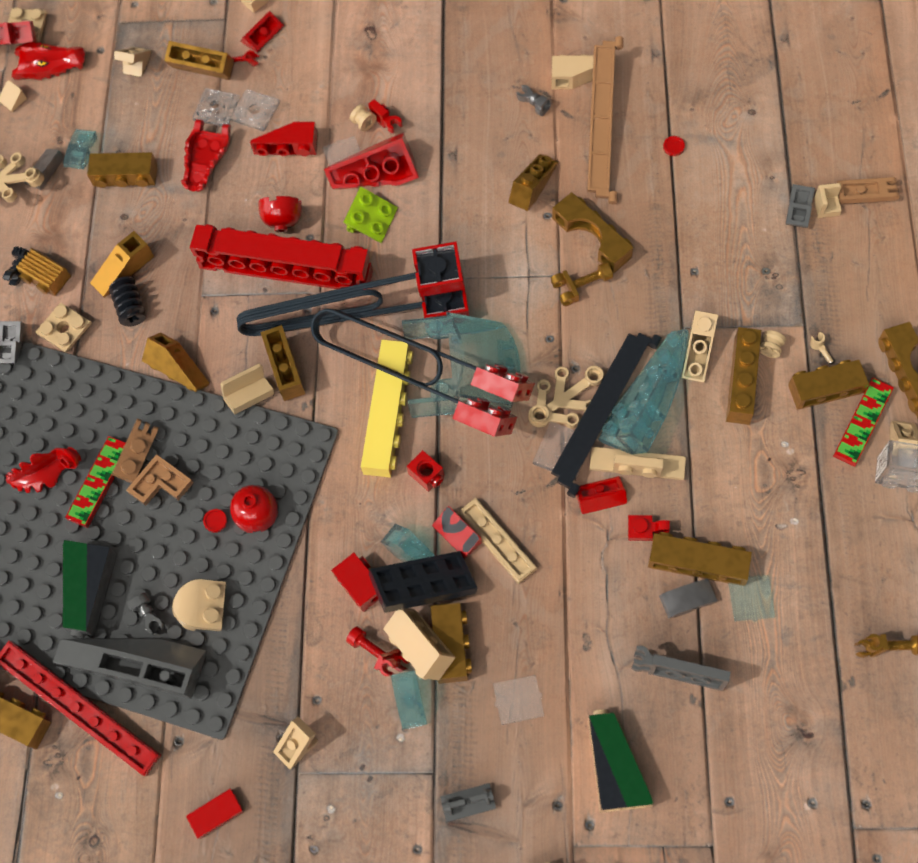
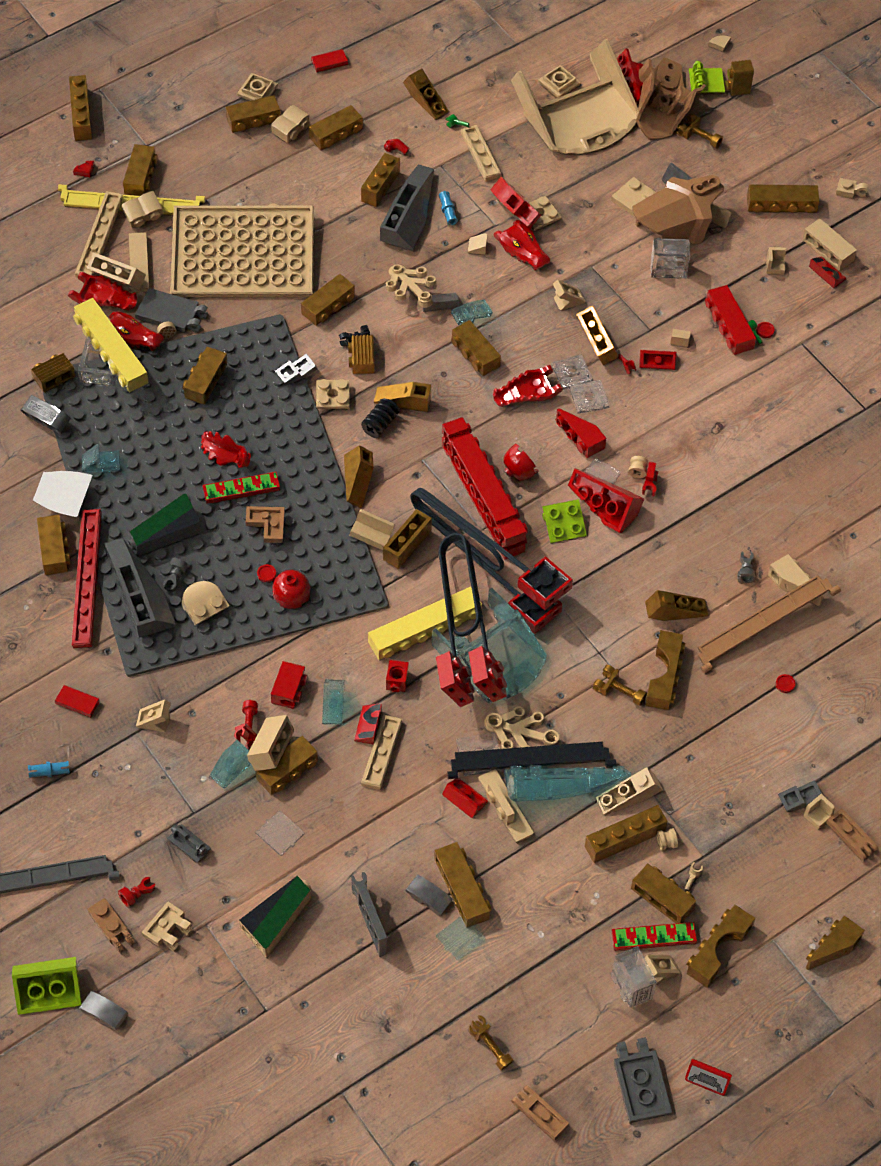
camera: 45 degrees right, 10 degrees down
medium nougat hinge [111,418,159,484] -> none
black plate [369,551,478,613] -> none
red plate [628,515,670,541] -> none

